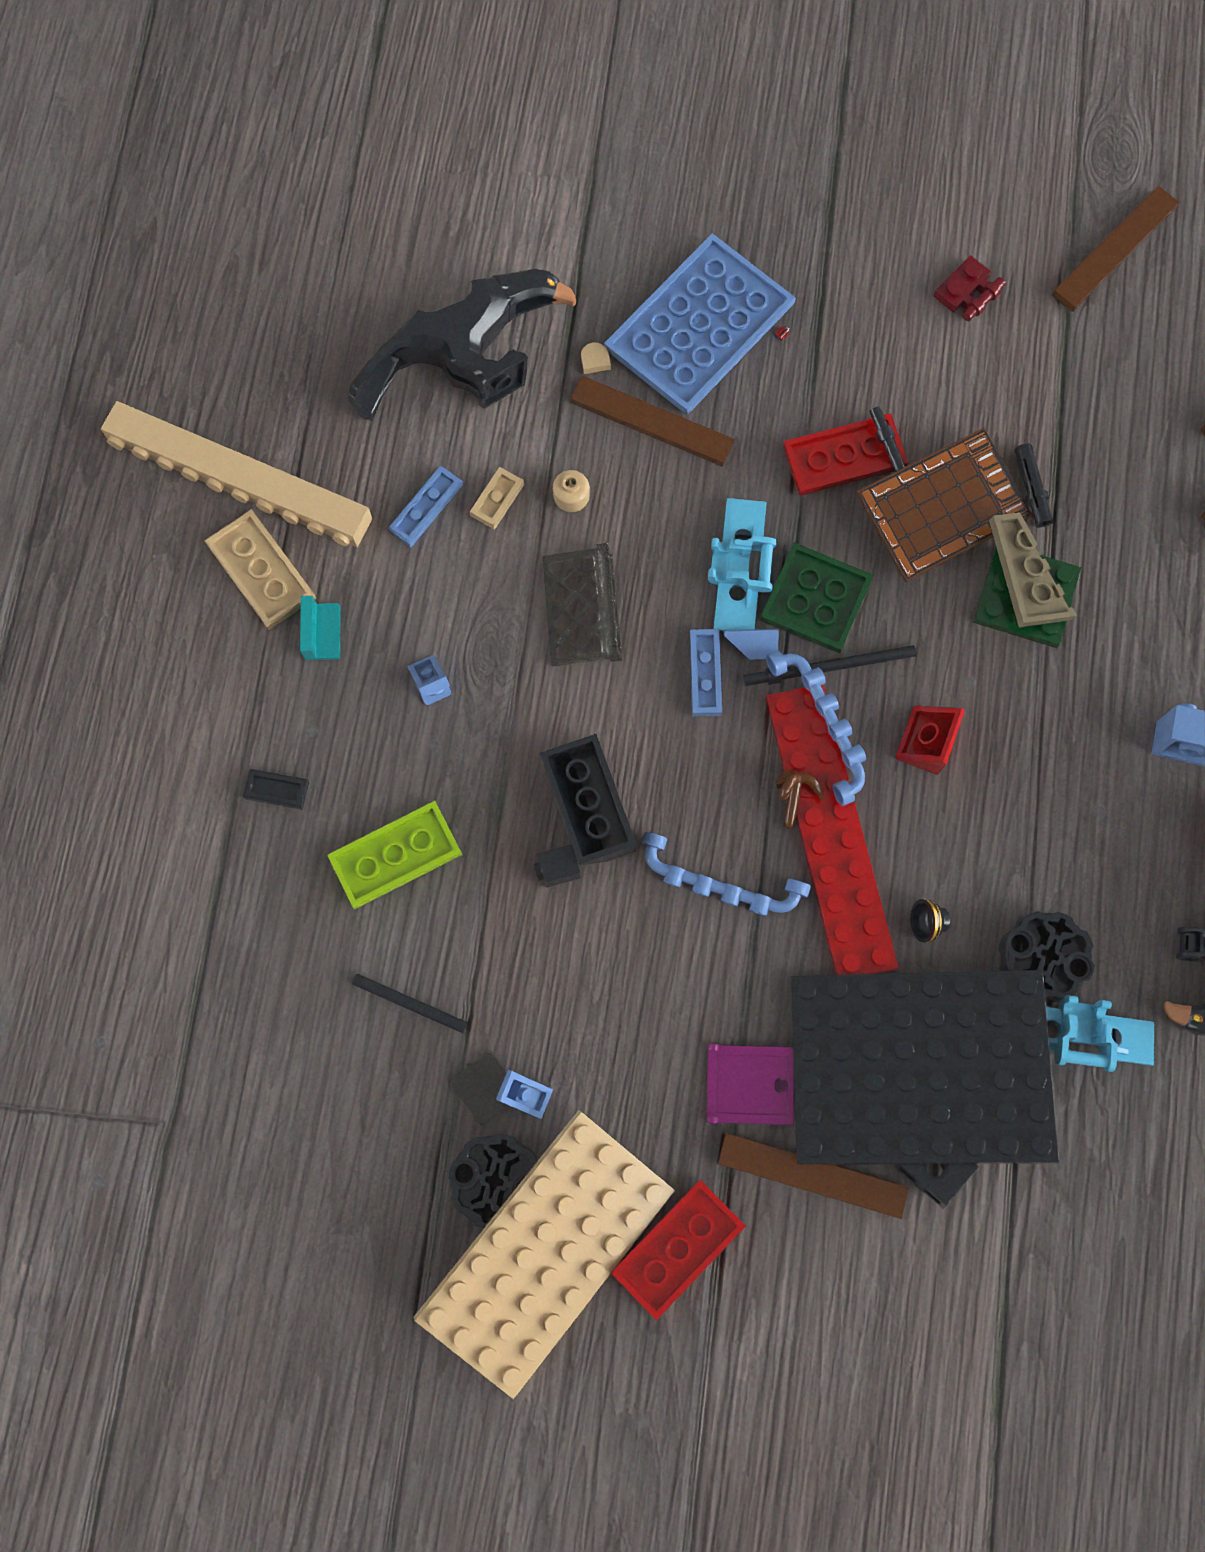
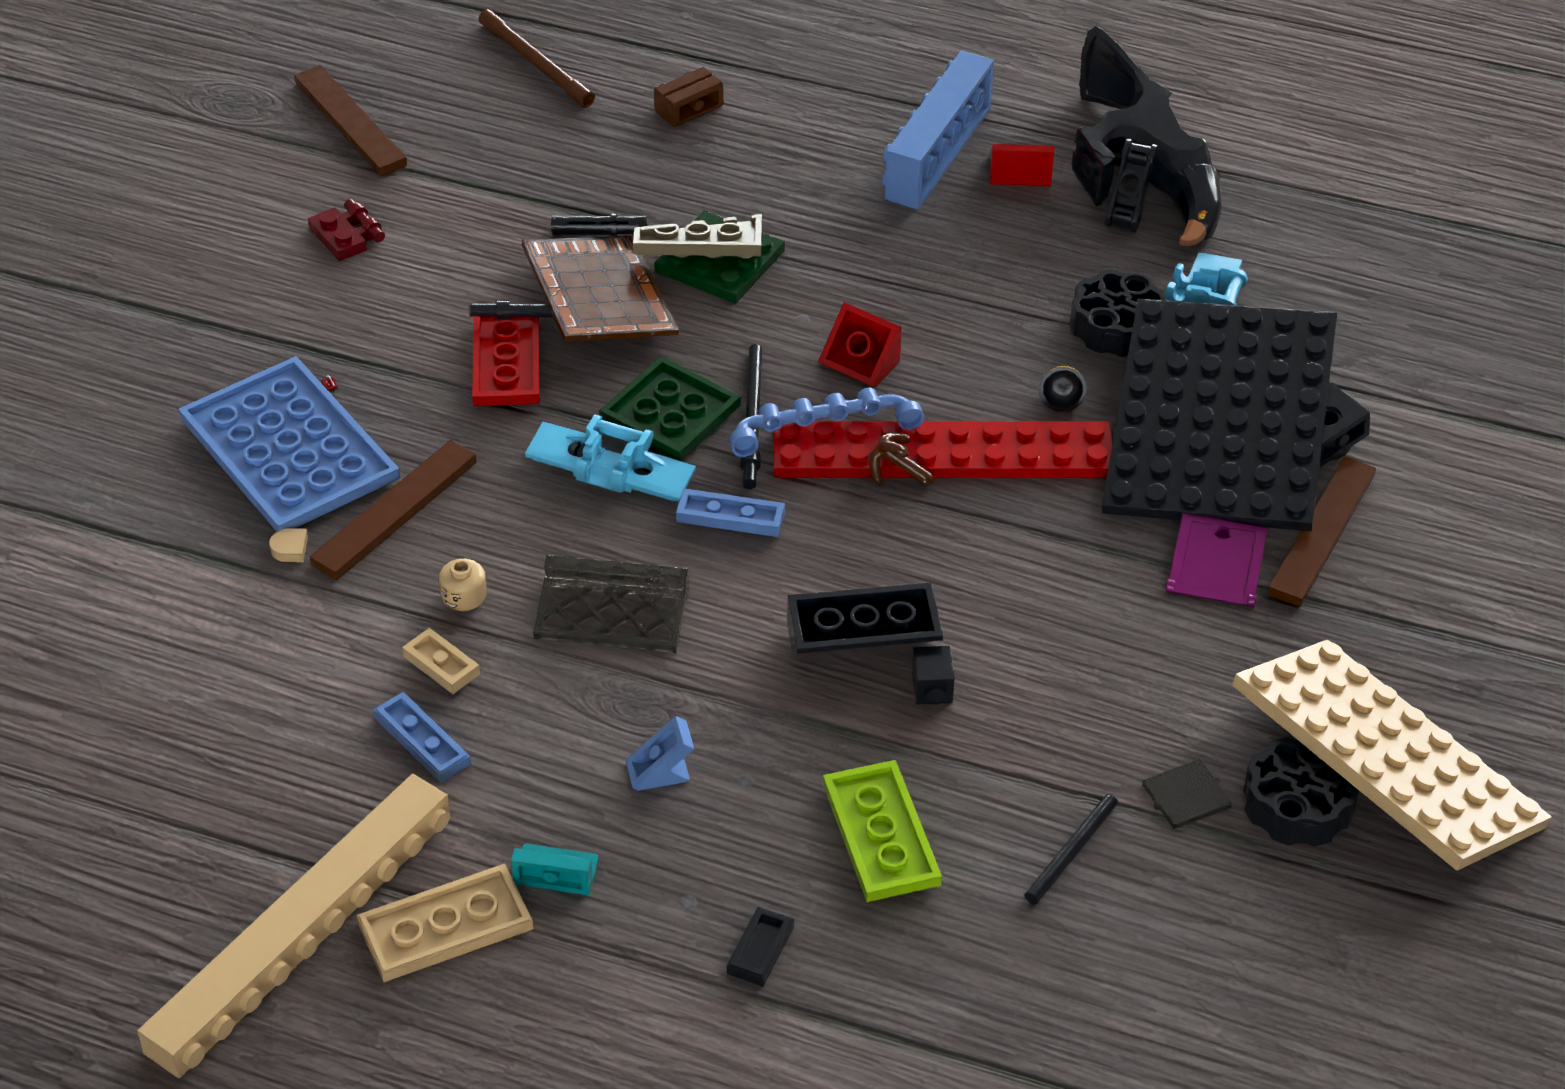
camera: 80 degrees left, 30 degrees down
black animal [348,269,576,421] -> none
medium blue slope [496,1070,553,1119] -> none
red plate [611,1179,746,1321] -> none
medium blue bar [641,832,811,916] -> none
medium blue tile [724,629,778,660] -> none

